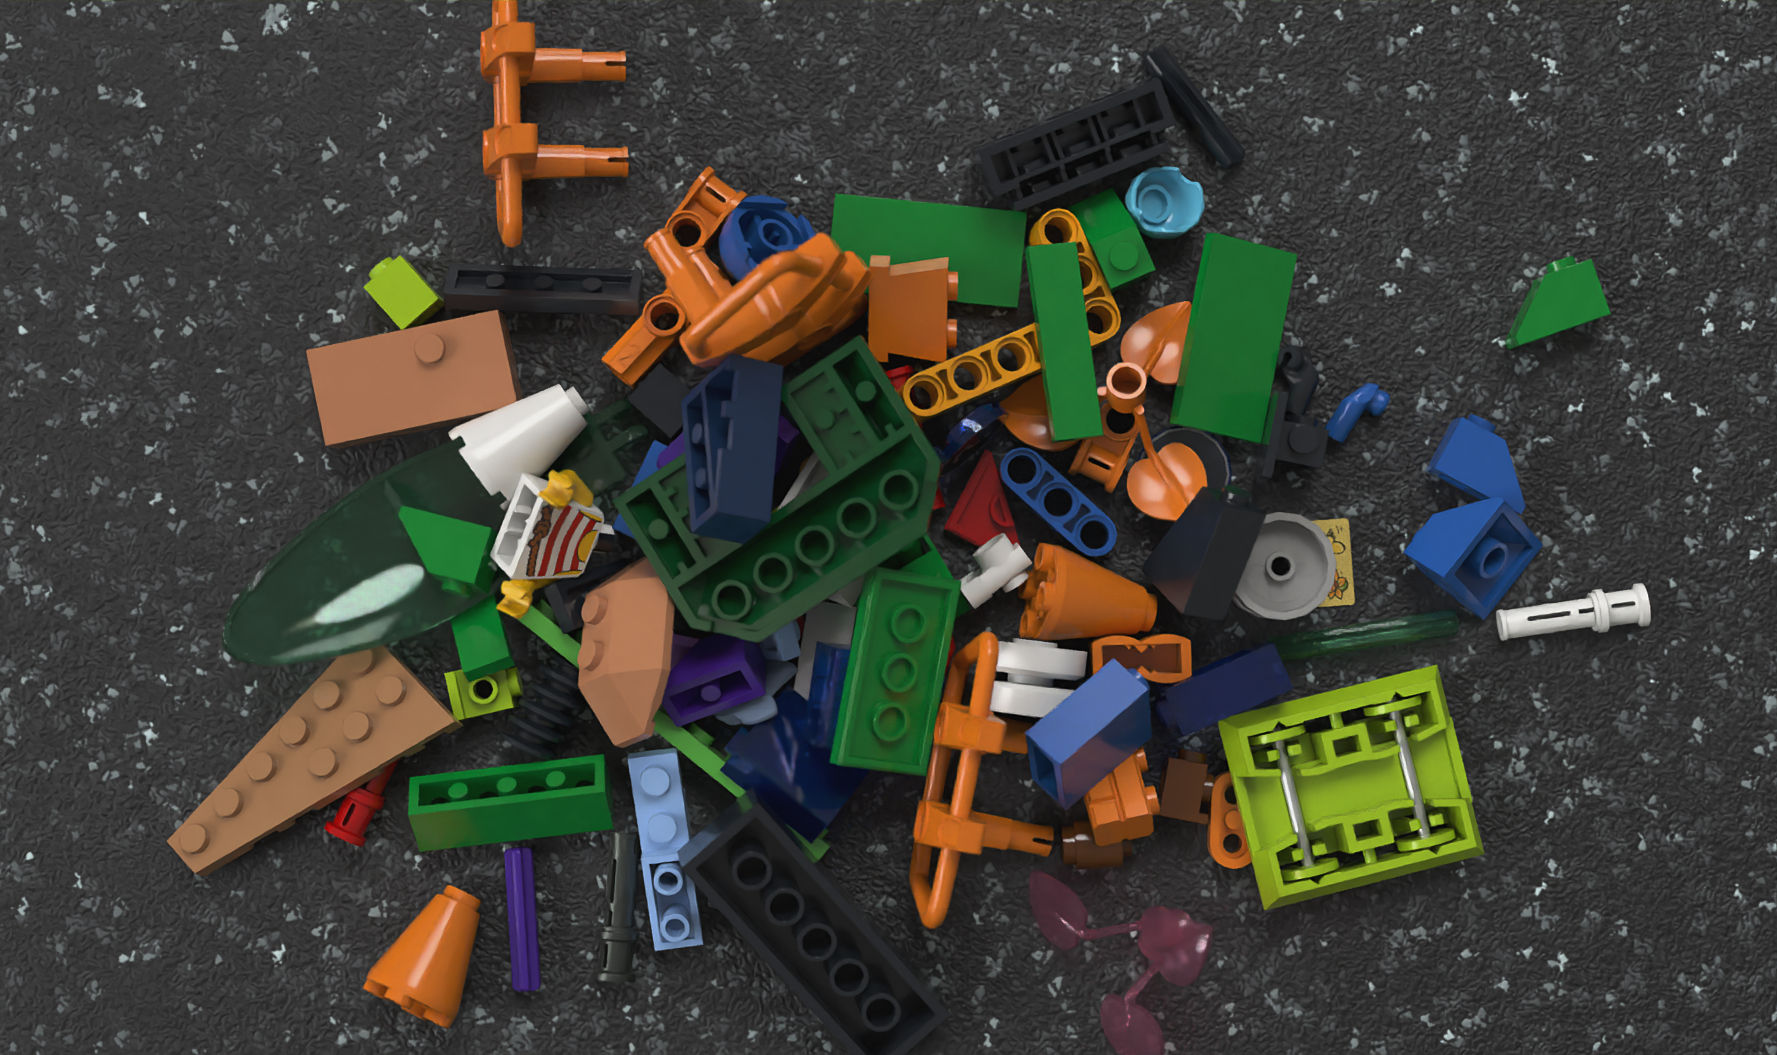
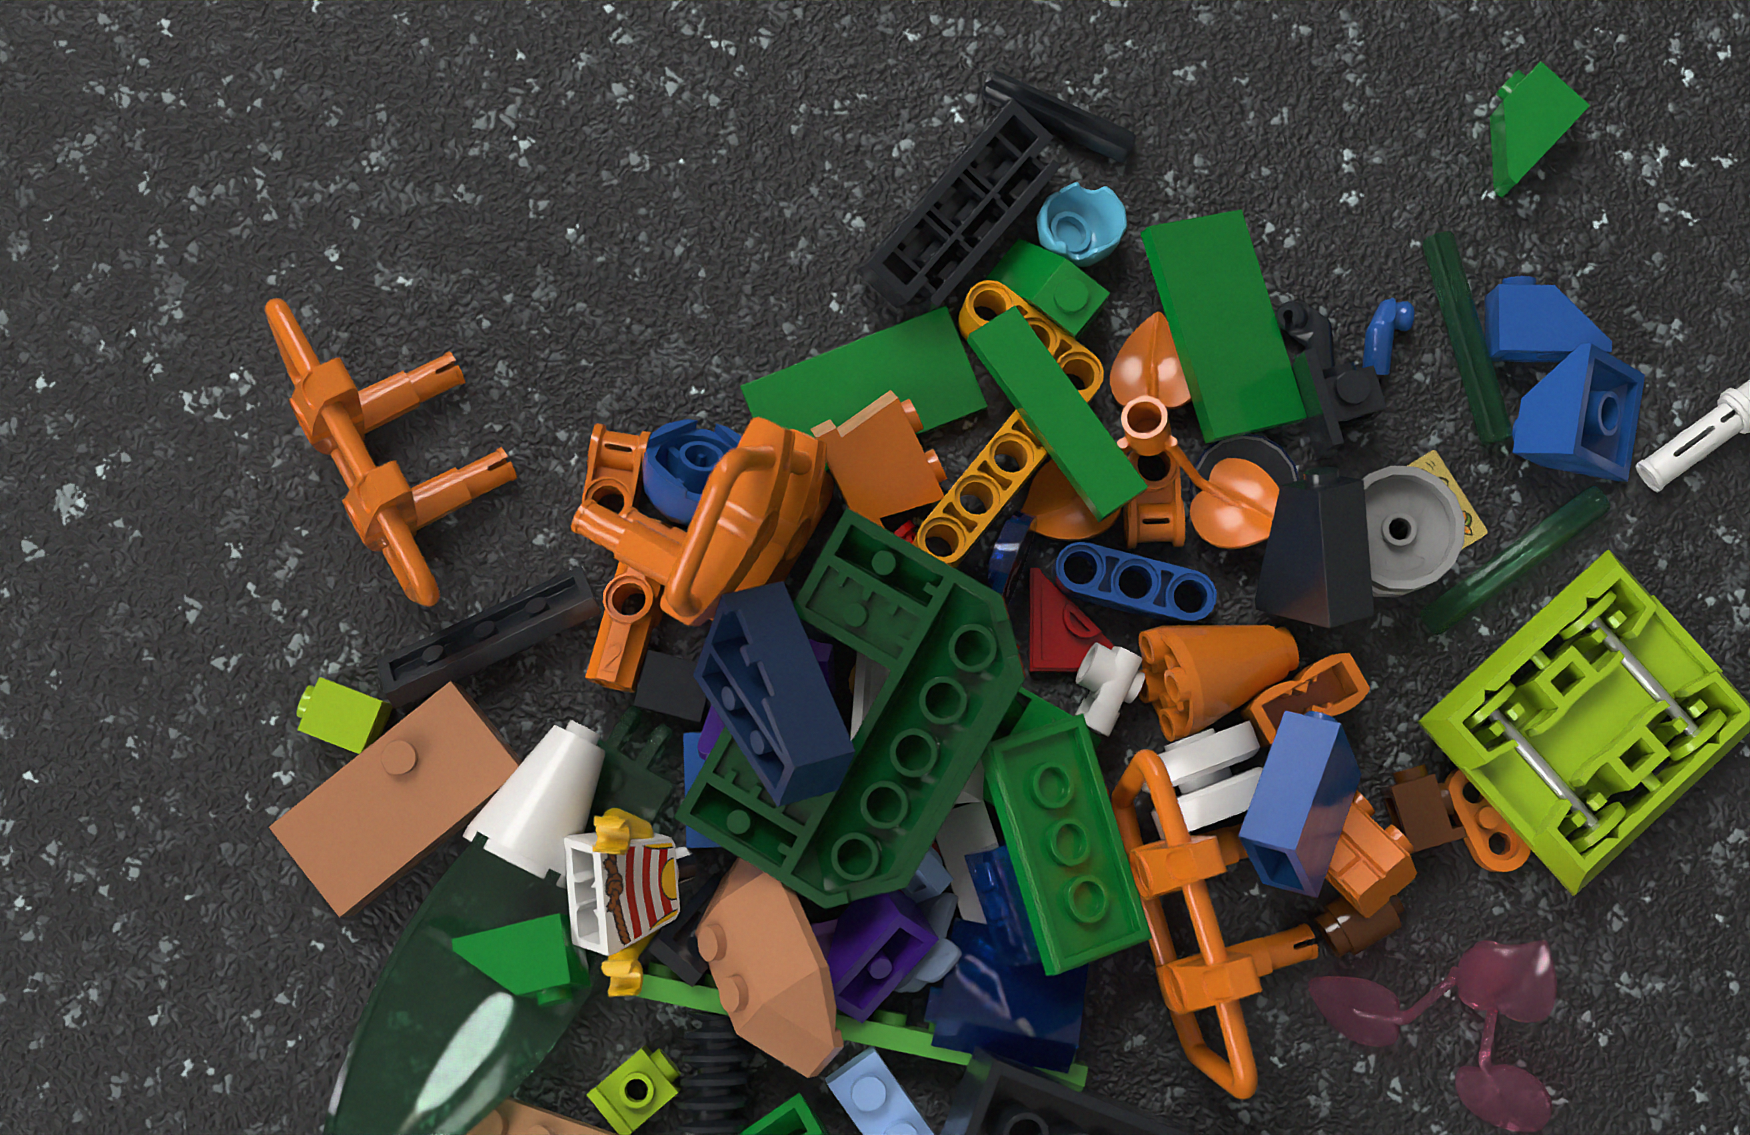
camera: 30 degrees left, 5 degrees down
green tile [446,585,515,683] -> none
clear blue window [1152,642,1293,736] -> none
none -> clear green axle [1422,231,1512,445]

